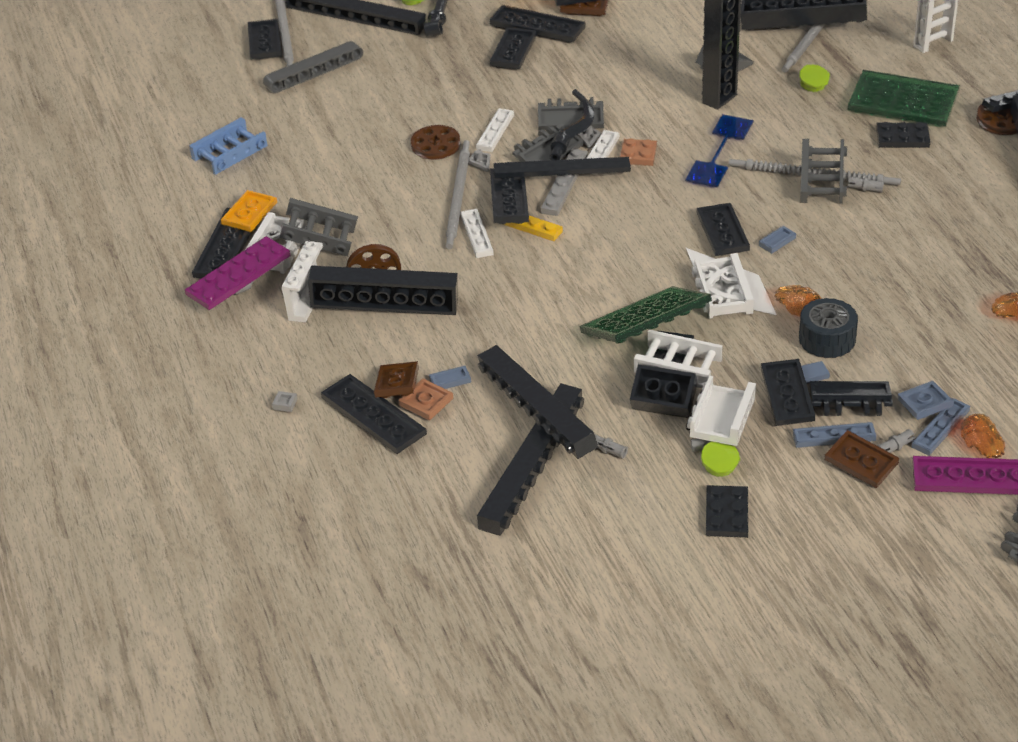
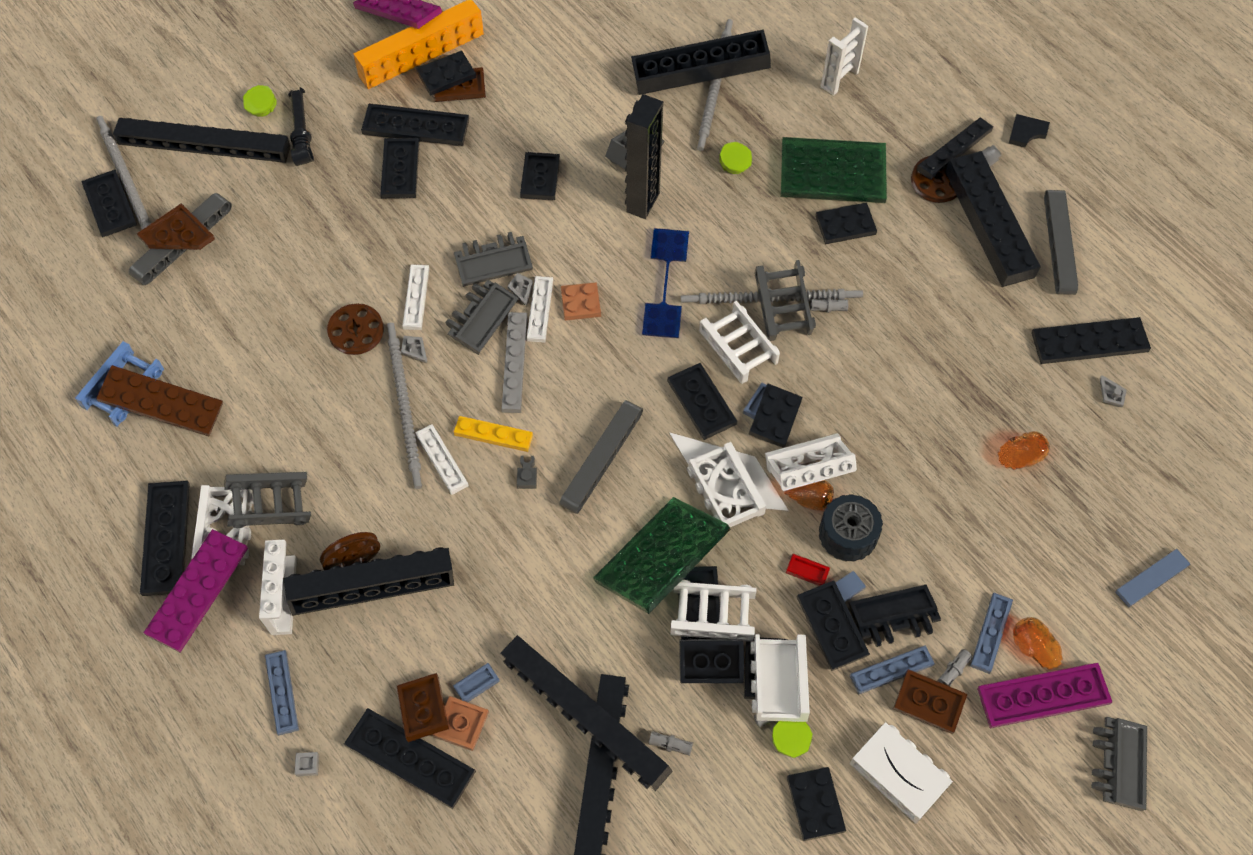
camera: 20 degrees left, 20 degrees up
light orange tile [221,190,277,232] -> none
black plate [490,168,529,224] -> none
black tile [493,157,631,178] -> none
black animal [550,89,595,160] -> none
sand blue plate [898,381,953,420] -> none
none -> reddish brown plate [96,365,223,437]
none -> reddish brown plate [137,203,215,250]
none -> sand blue tile [265,650,299,736]
none -> dark grey plate [517,456,537,489]
none -> black plate [520,152,560,200]
none -> dark grey beam [559,400,643,514]
none -> white fence [699,301,780,384]
none -> black plate [748,383,803,448]
none -> white fence [765,433,857,491]
none -> red tile [785,554,830,586]
none -> white panel [850,722,953,824]

